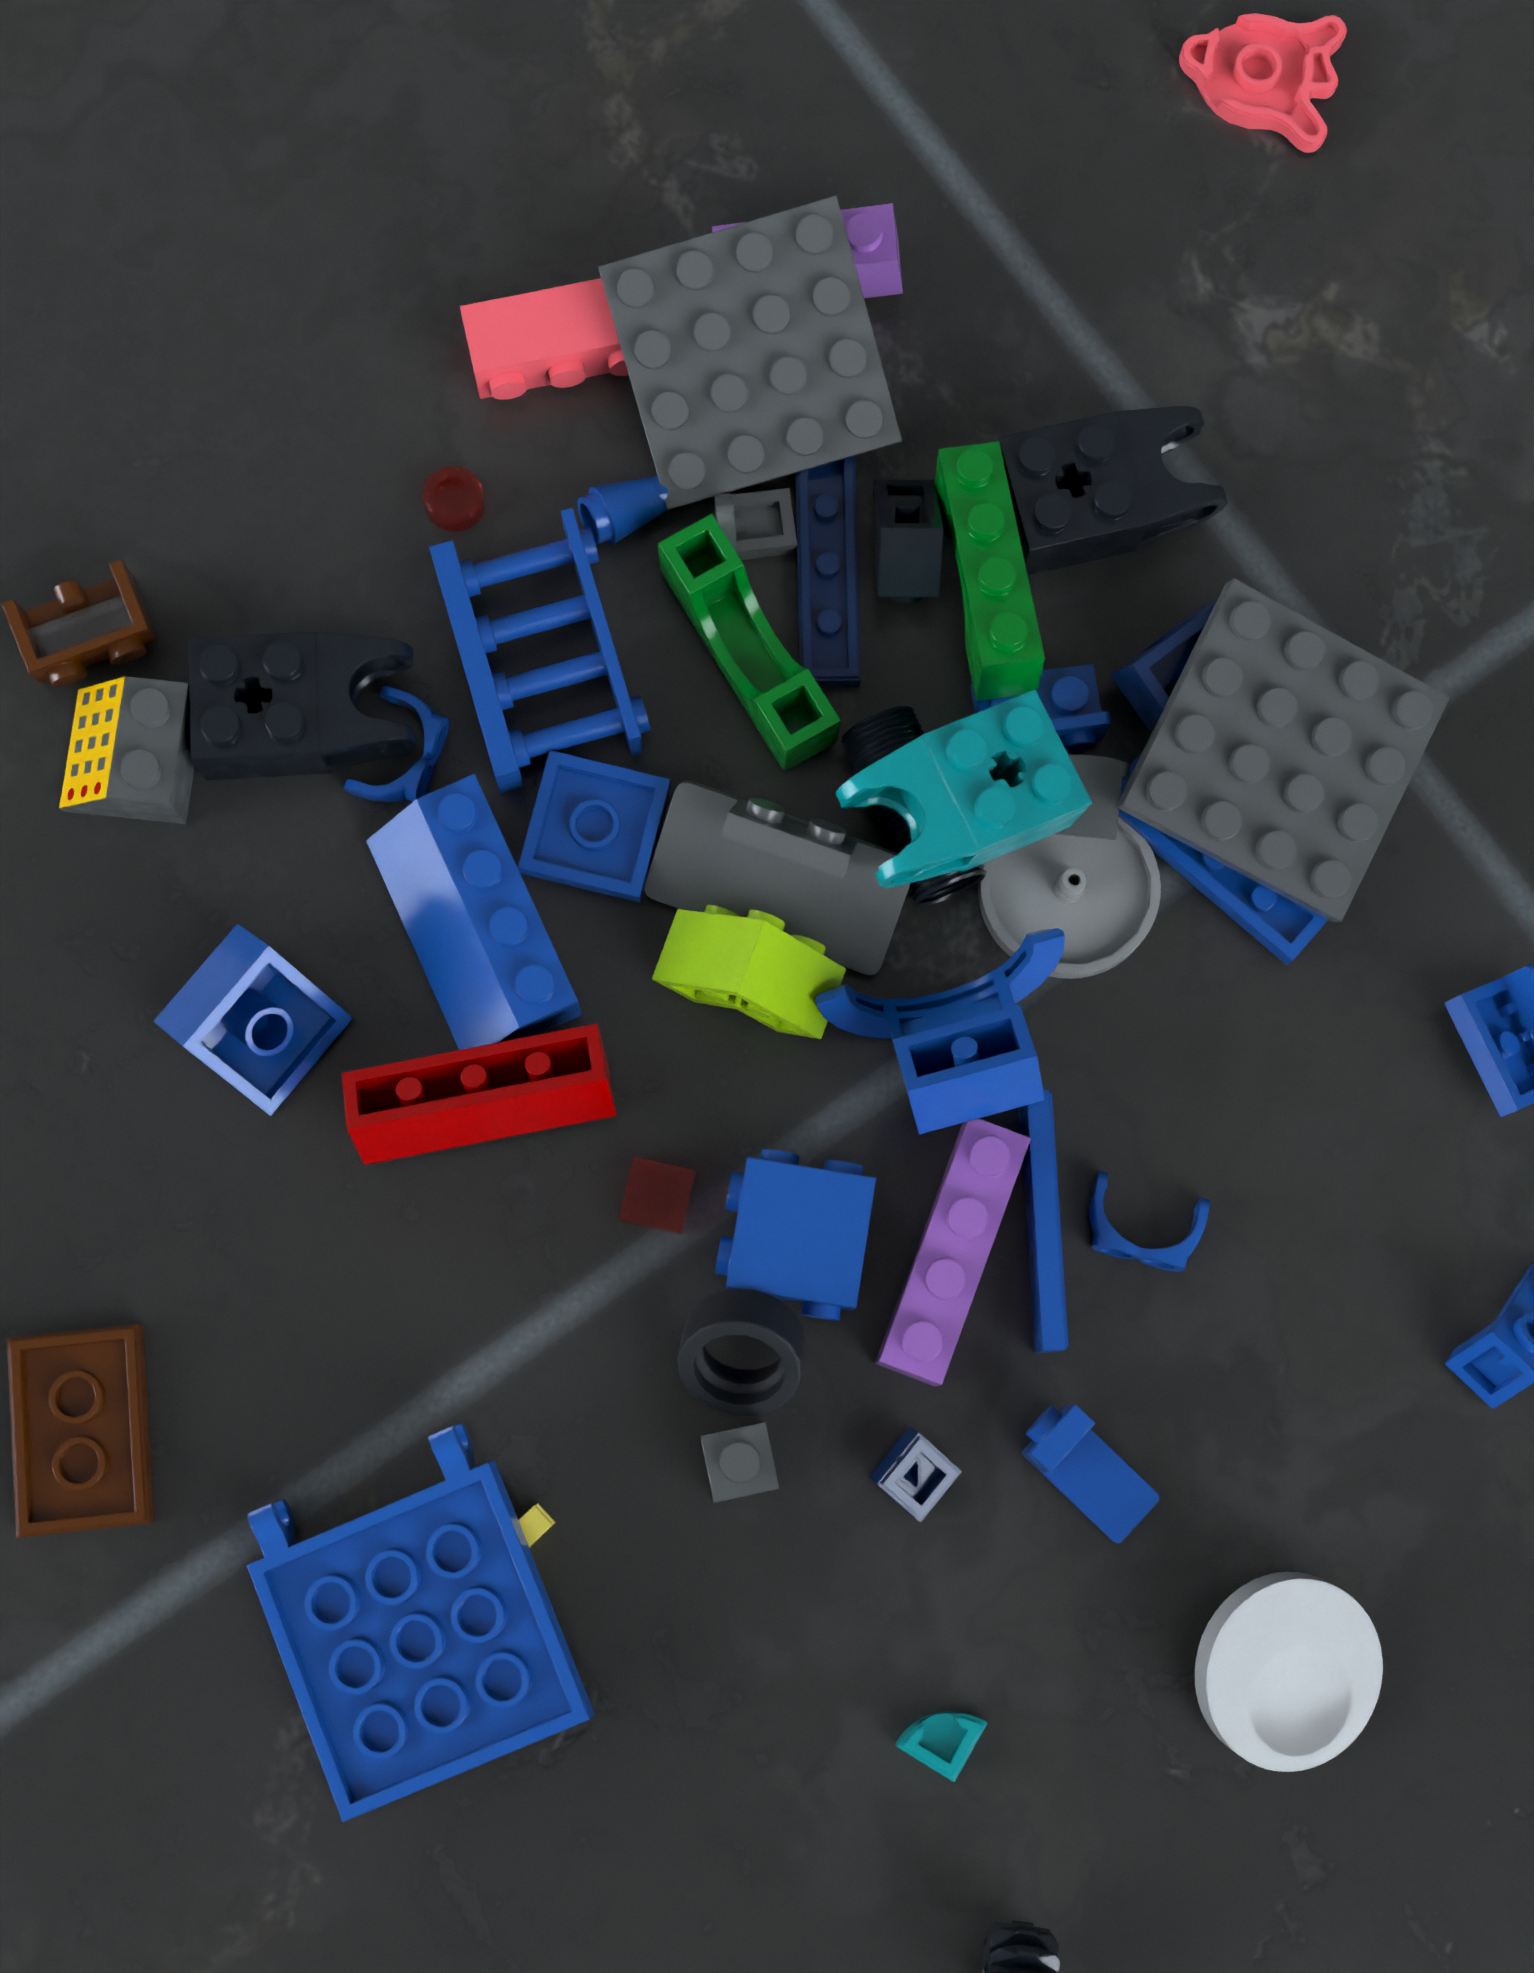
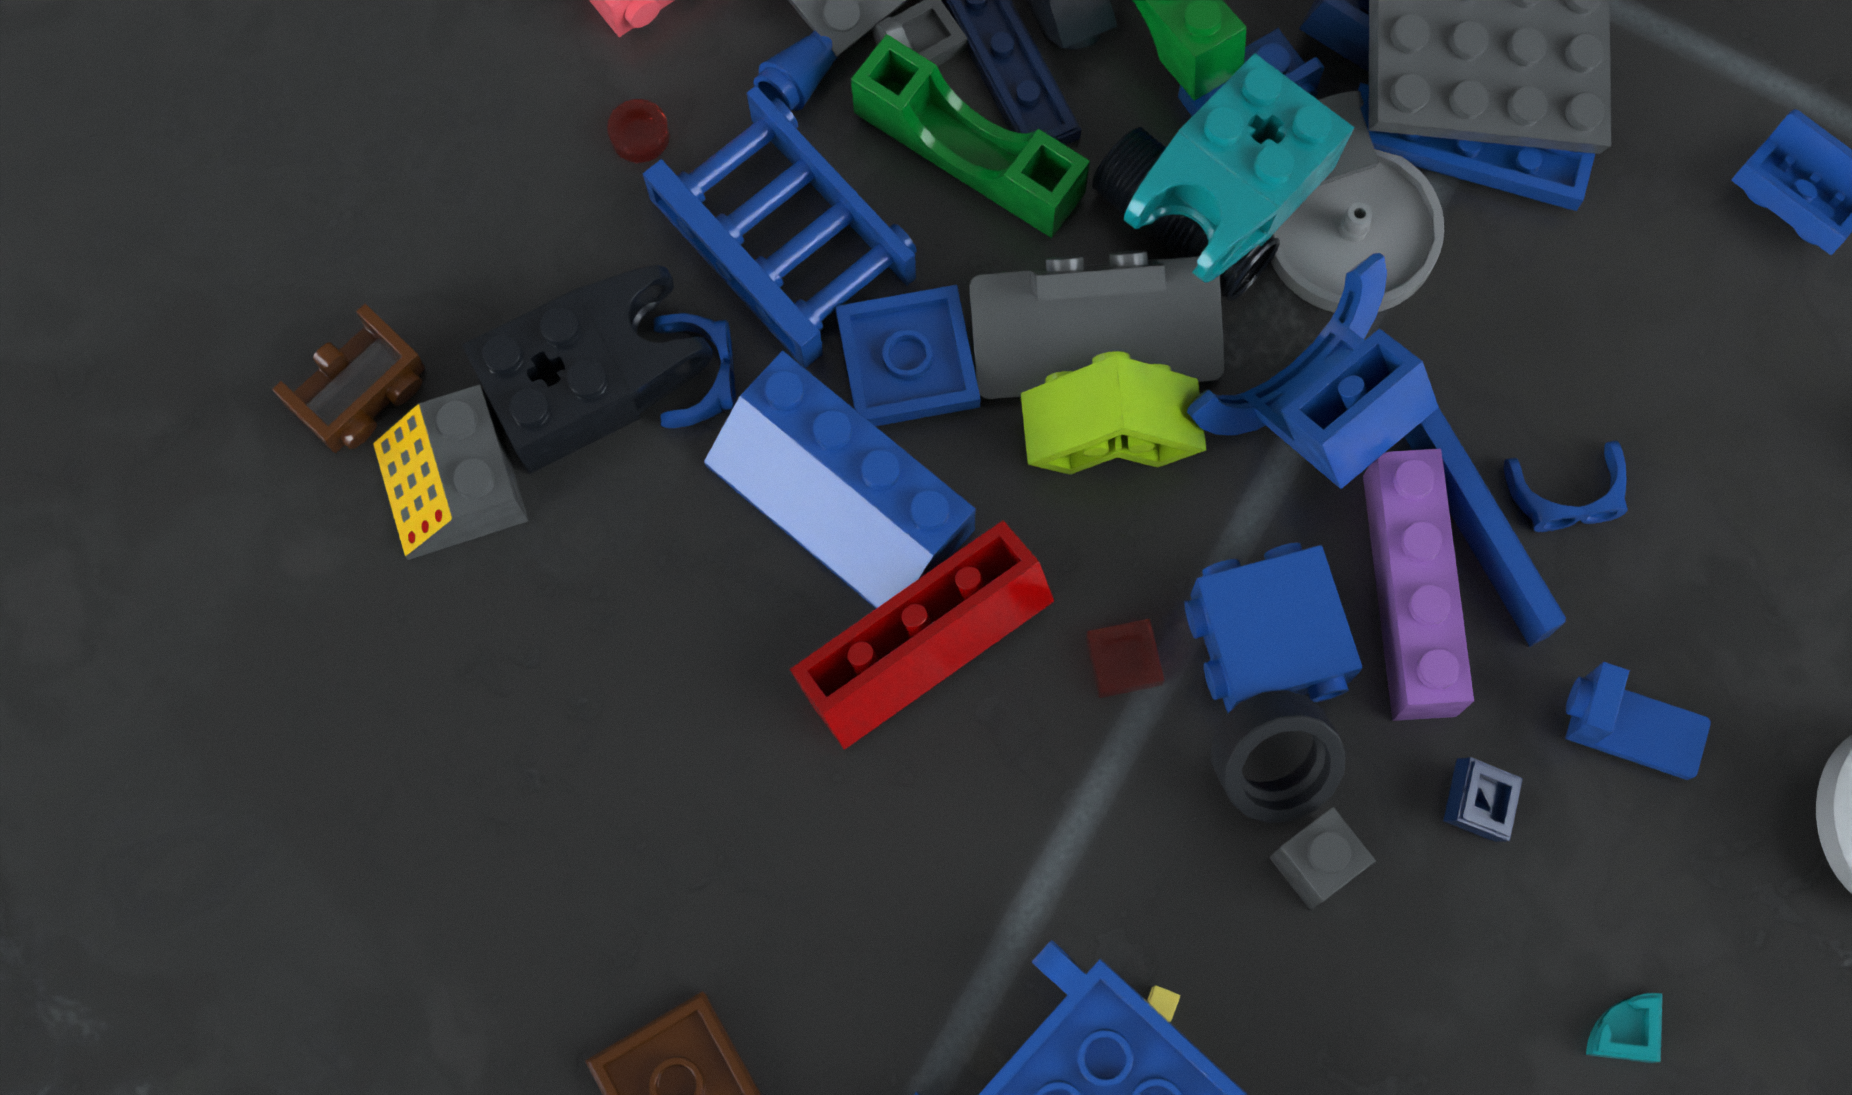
camera: 15 degrees left, 5 degrees down
blue slope [153,924,353,1116] -> none

